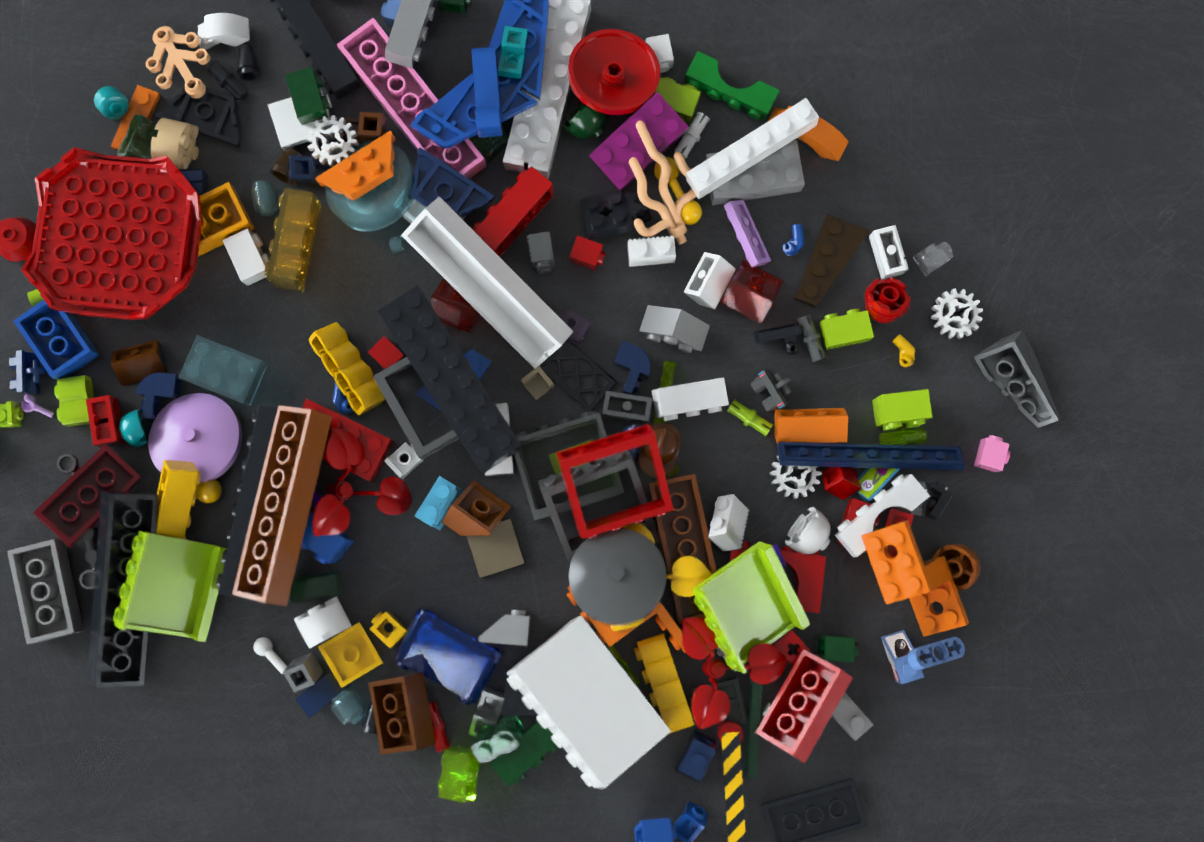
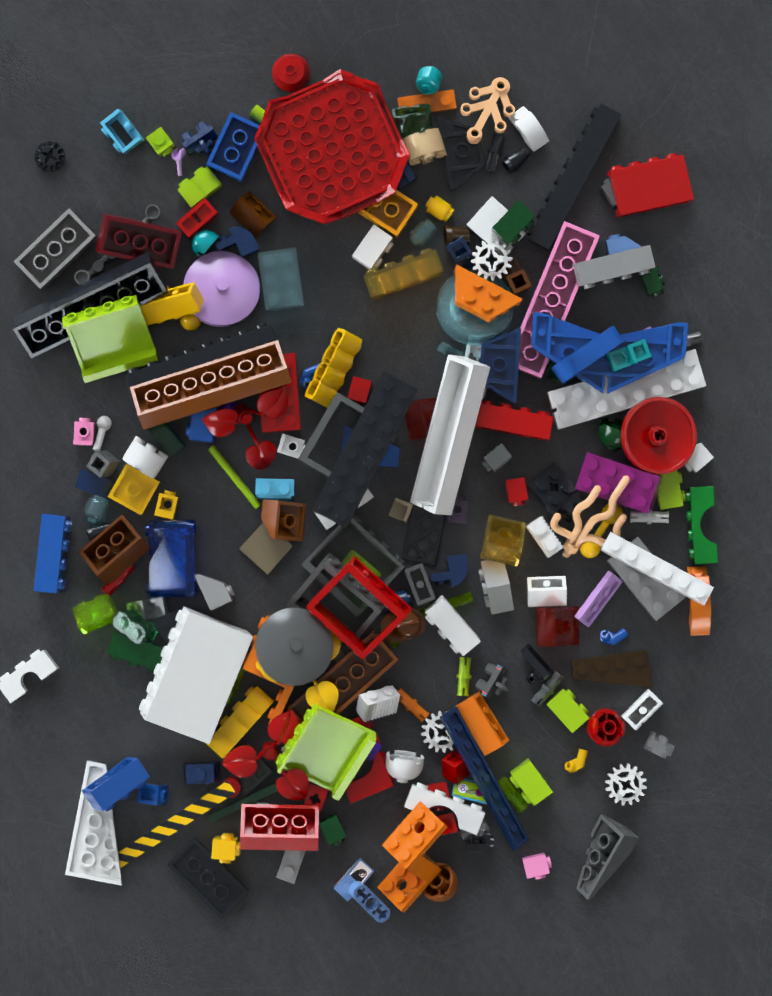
camera: 65 degrees right, 5 degrees up
none -> blue brick [33,514,72,593]
none -> bright pink brick [73,418,95,446]
none -> lime bar [208,445,261,509]
none -> yellow brick [211,833,241,863]
none -> orange pin [398,688,430,723]
none -> yellow brick [425,195,455,222]
none -> clear yellow brick [480,515,526,566]

